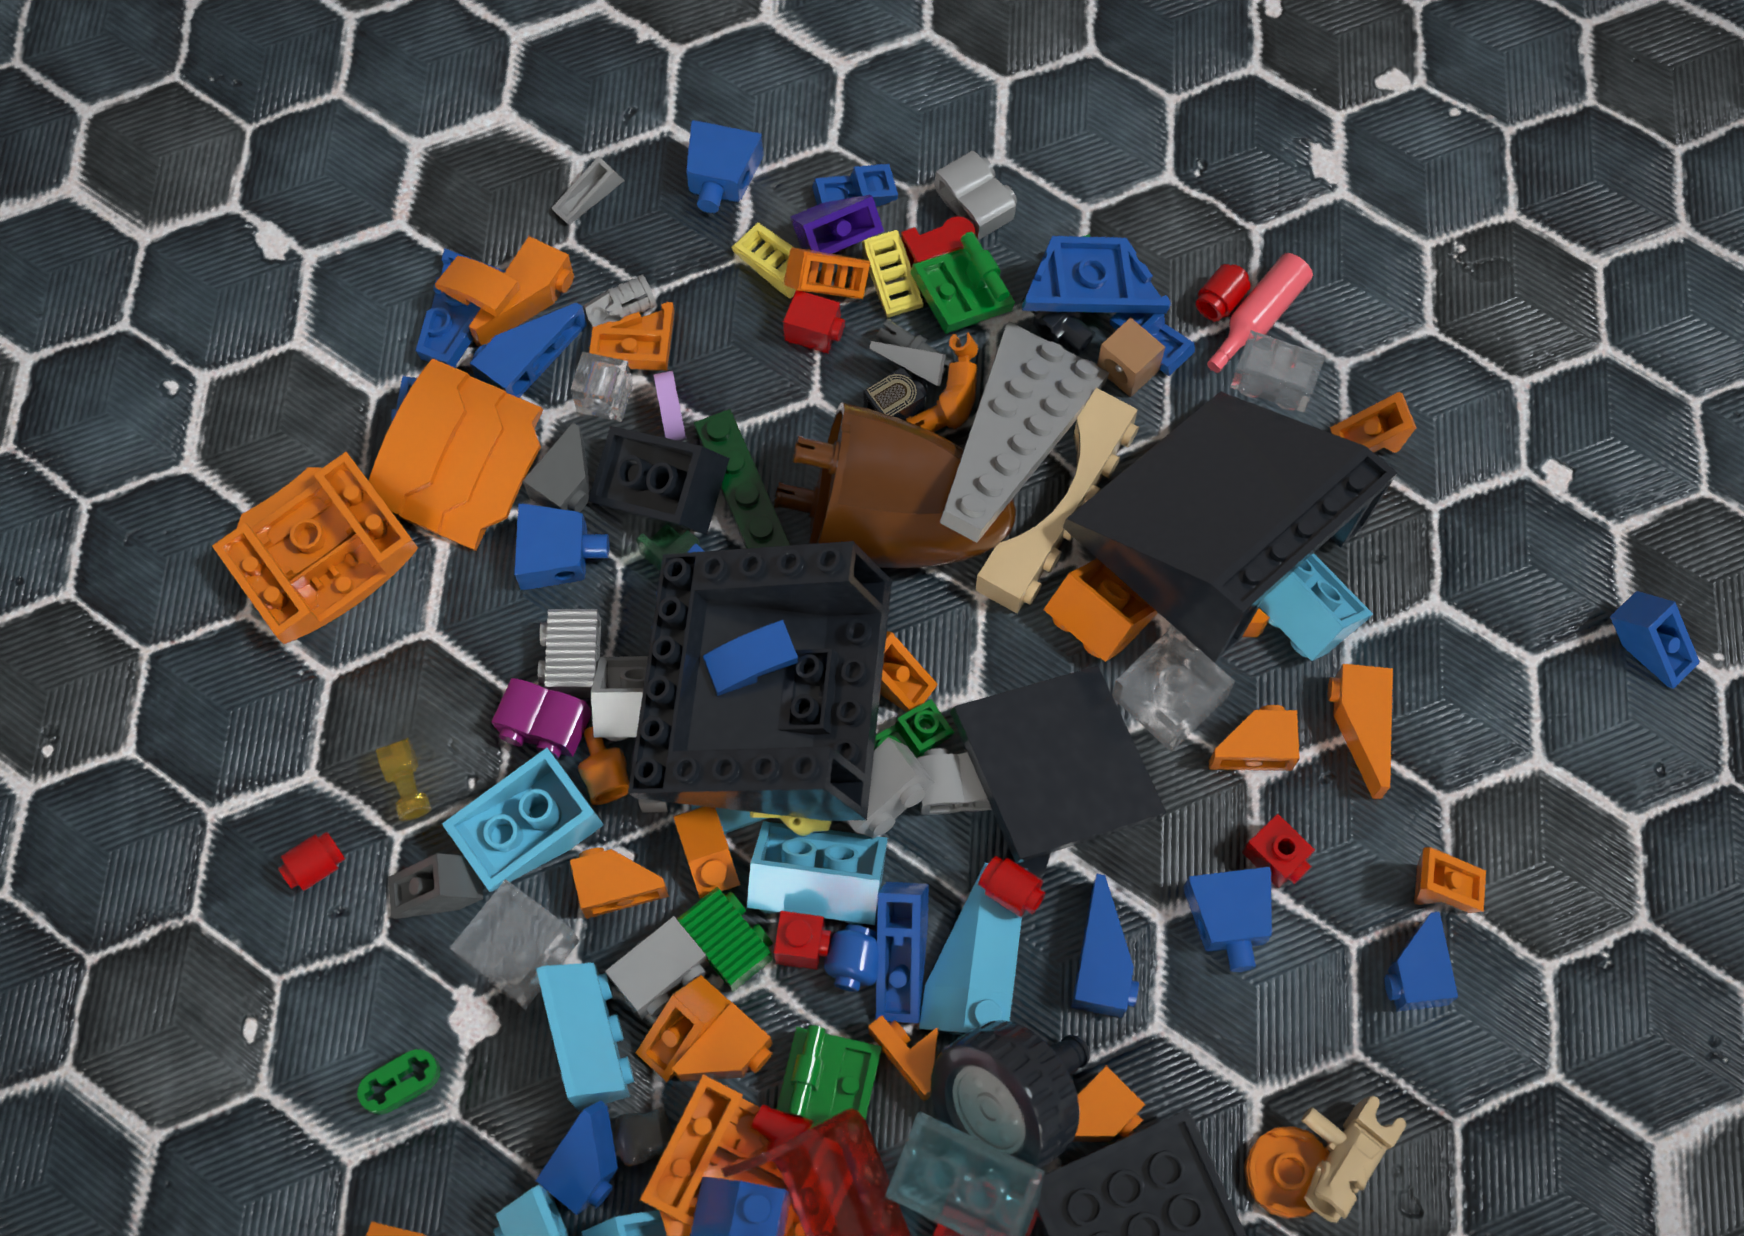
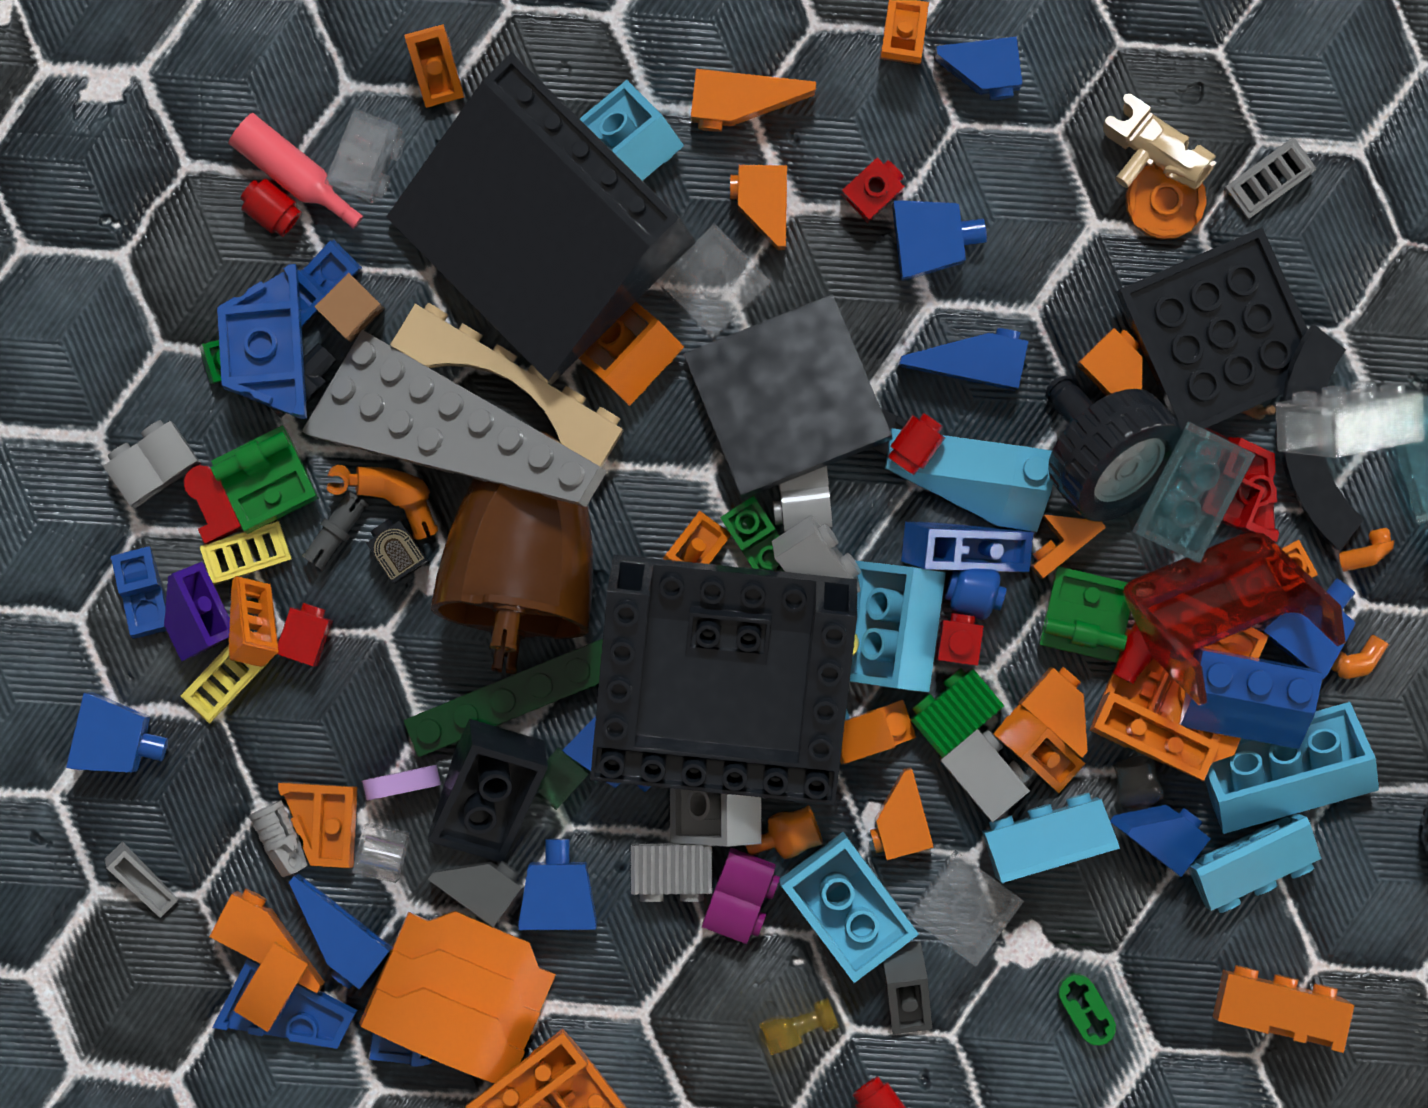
camera: 85 degrees left, 20 degrees up
blue slope [703,620,798,696] -> none
light grey piece [870,341,946,386] -> none

